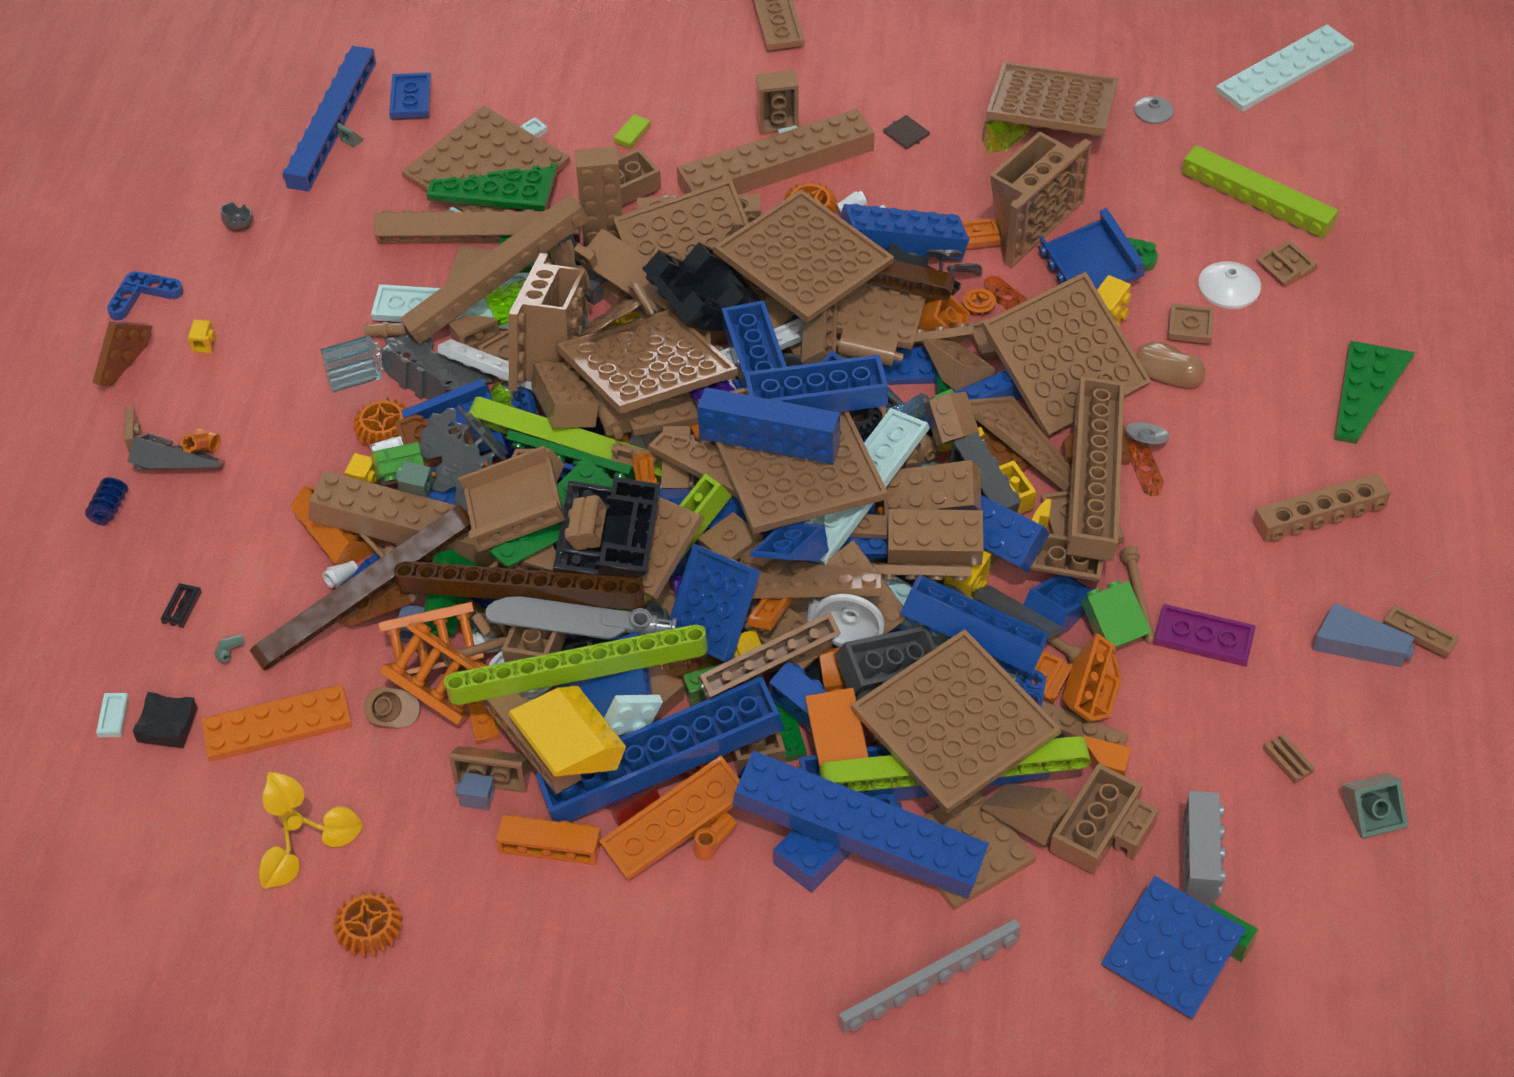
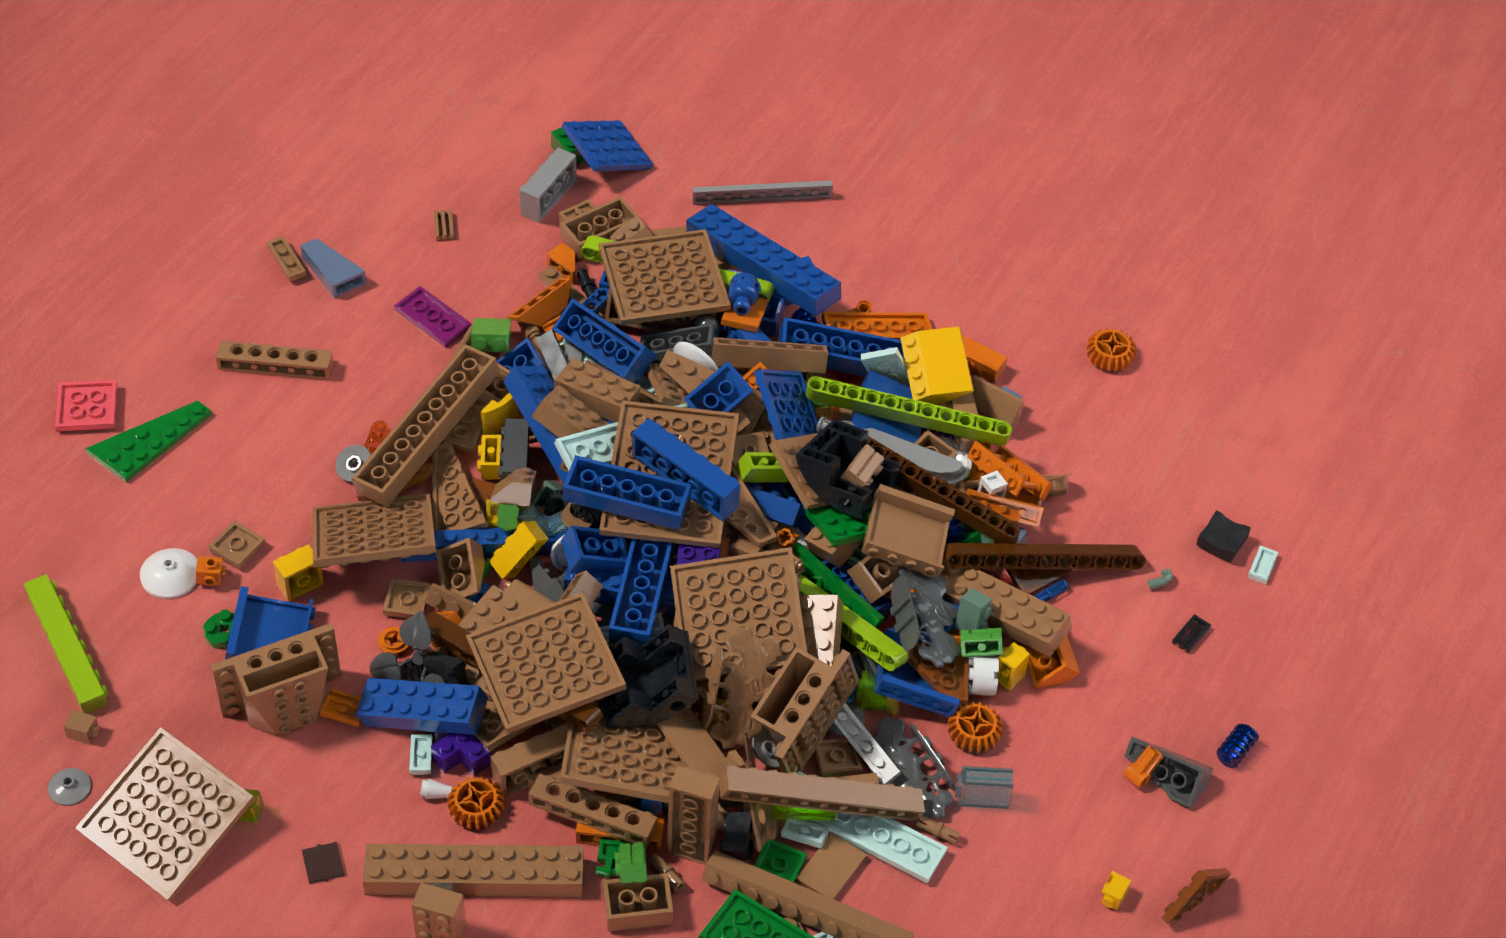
camera: 160 degrees left, 0 degrees up
medium nougat plate [124,406,141,452] -> none
orange plate [201,684,352,762] -> none
yellow plant [258,772,363,889] -> none
white cone [323,560,358,588] -> none
clear orange beam [984,276,1028,310] -> none
medium nougat hair [1136,341,1206,389] -> none
medium nougat slope [1257,239,1317,286] -> none
sand green slope [1342,773,1409,838] -> none
none -> coral plate [55,380,117,431]
none -> medium nougat brick [63,710,100,745]
none -> orange brick [196,556,226,586]
none -> yellow brick [489,521,549,580]
none -> bright green brick [615,842,647,884]
none -> blue piece [728,272,761,316]
none -> white panel [978,471,1008,497]

